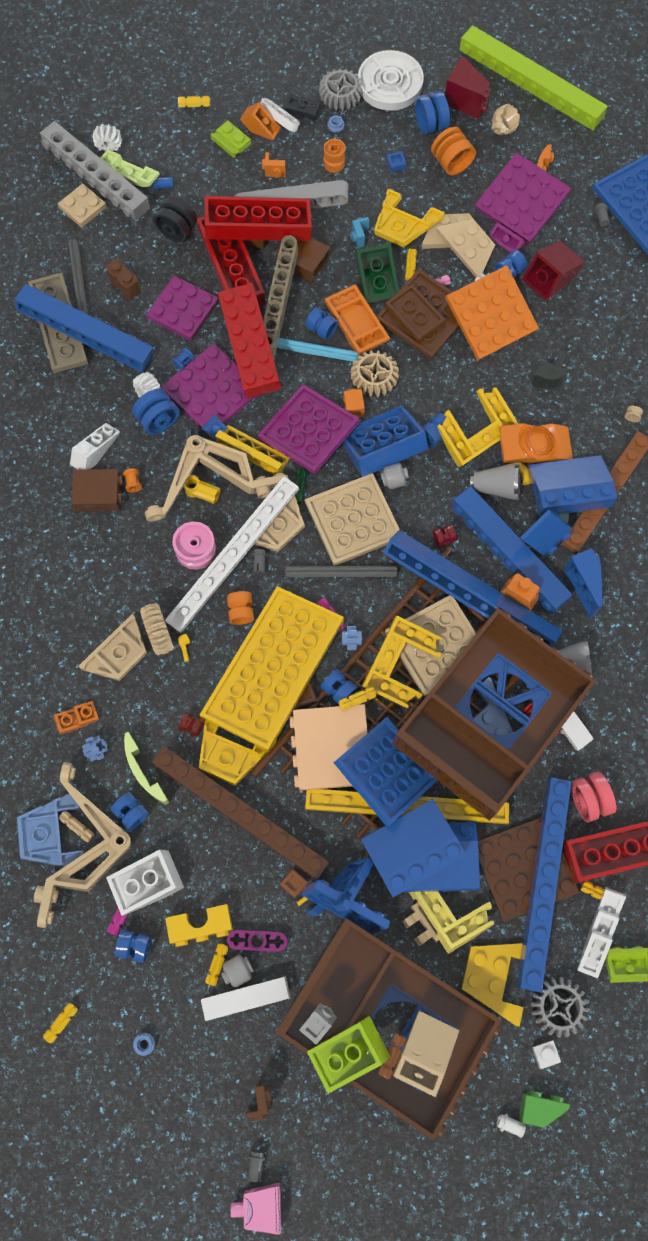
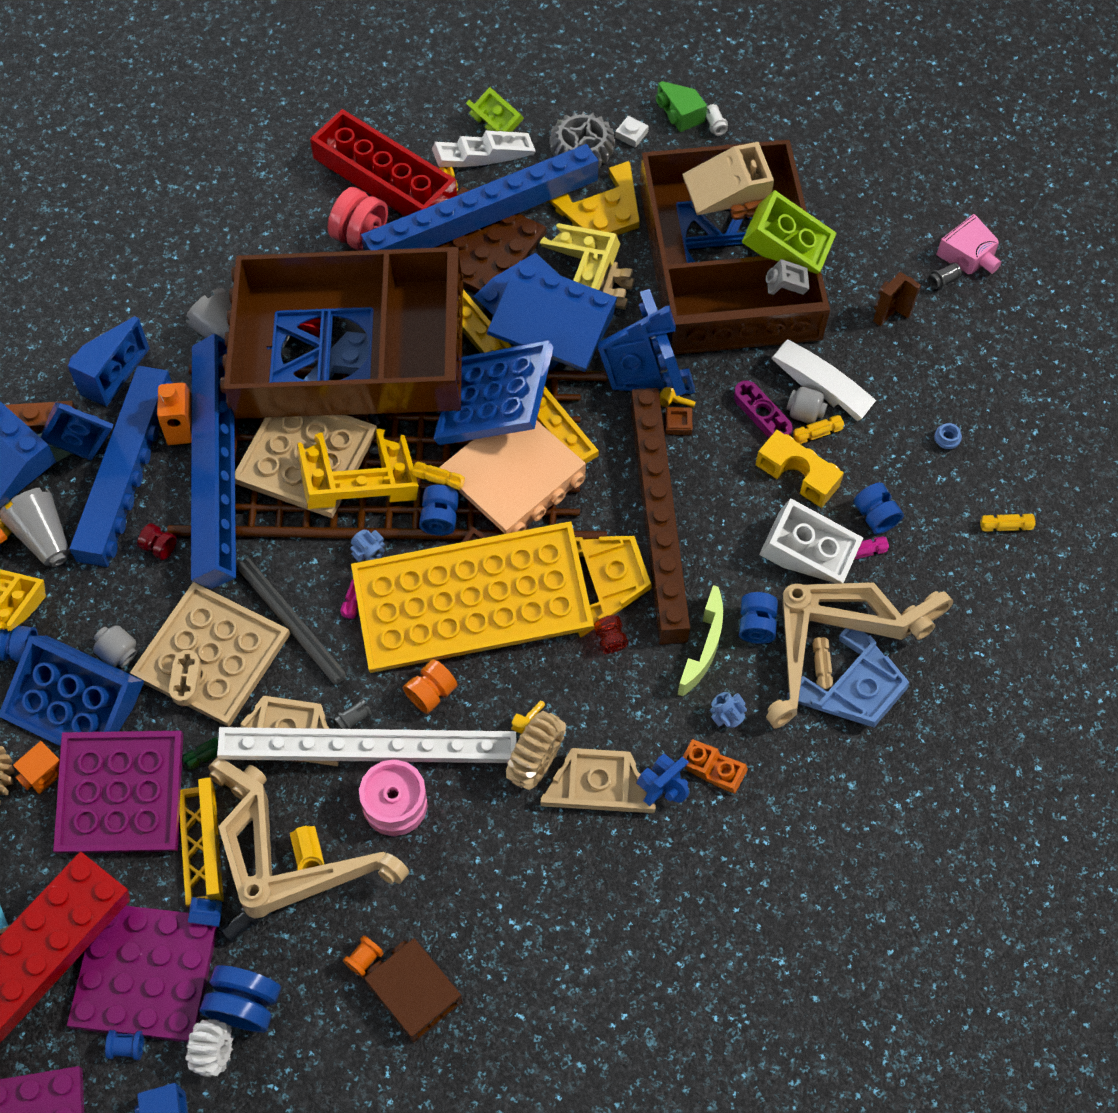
camera: 130 degrees left, 10 degrees down
white slope [70,423,120,470] -> none
none -> tan beam [169,650,202,706]
none -> blue hips [636,754,689,806]

